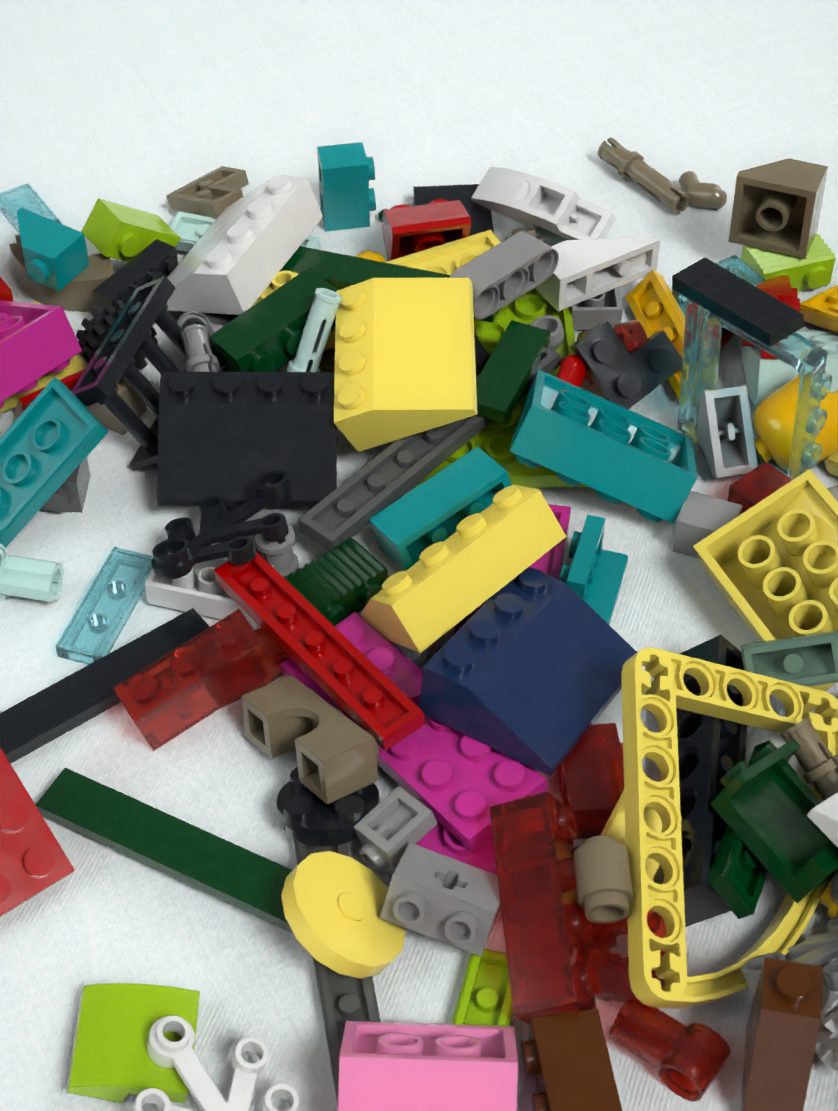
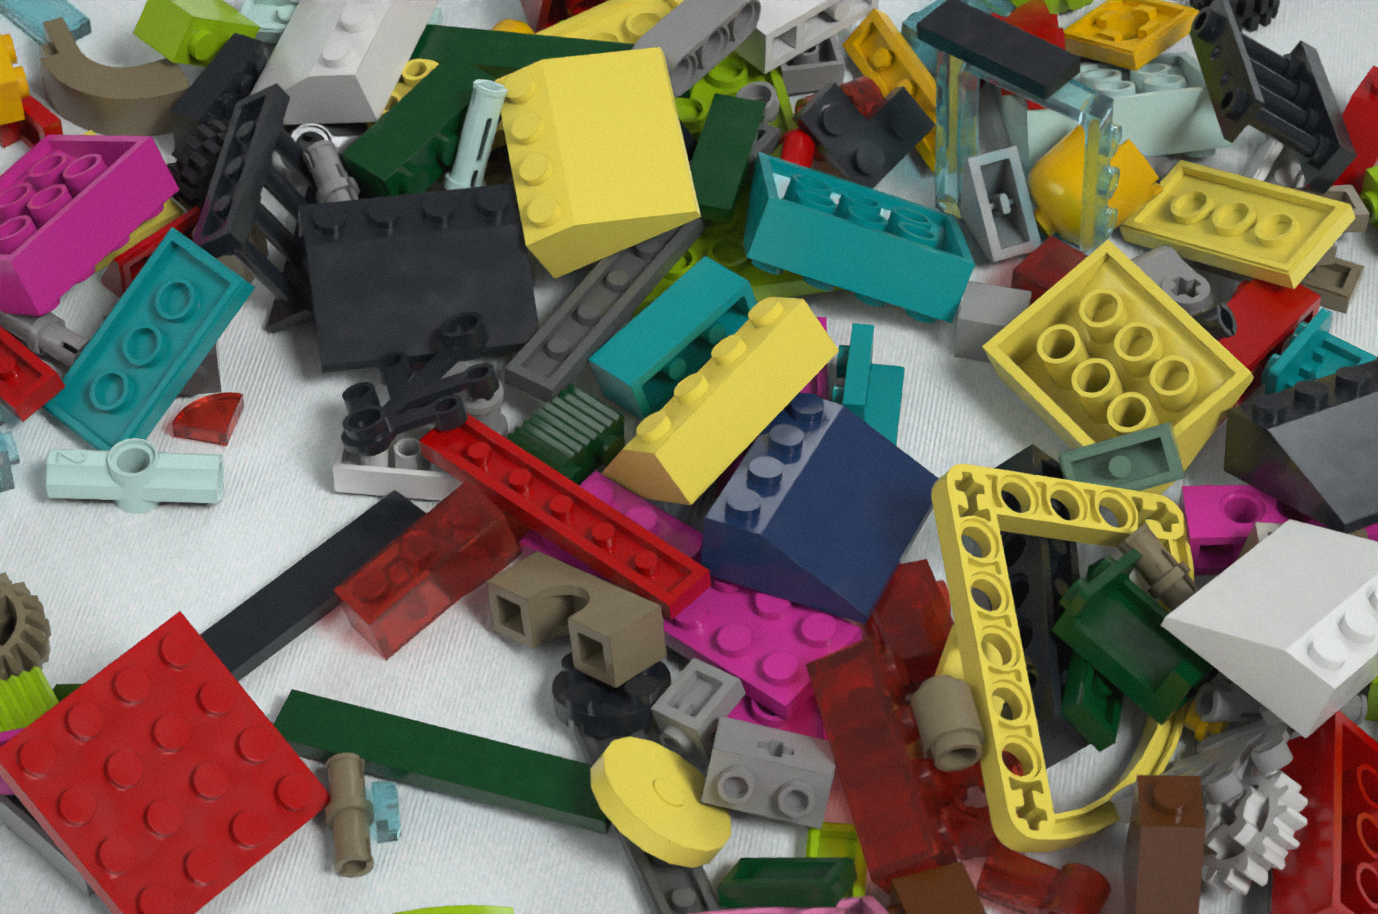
camera: 10 degrees left, 0 degrees up
teal slope [17,208,89,291] -> none
clear light blue tile [56,547,153,665] -> none
none -> clear red tile [172,392,244,446]
none -> dark tan pin [325,753,374,878]
none -> clear light blue tile [371,781,402,843]
none -> dark green tile [716,857,858,907]

